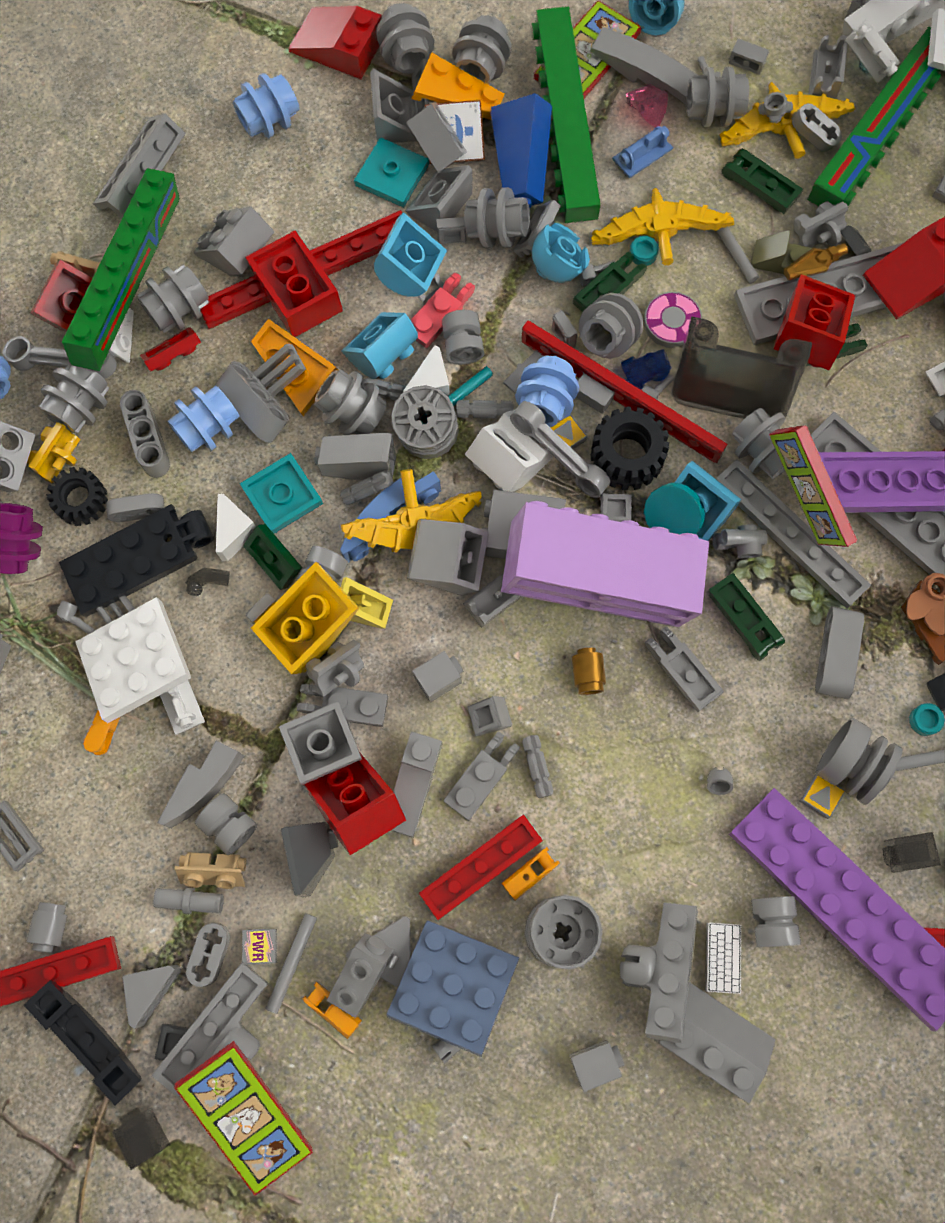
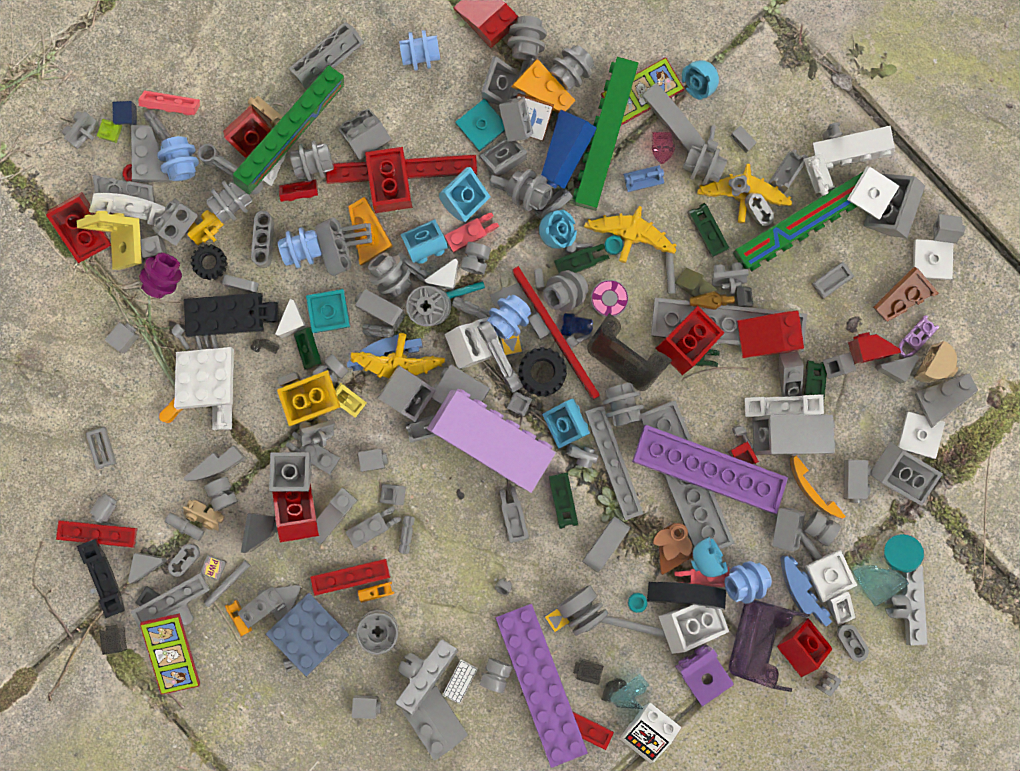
camera: 20 degrees right, 10 degrees up
pearl gold brick [572,647,606,695] -> none
teal tile [644,483,705,535] -> none
tile [769,425,857,547] -> none

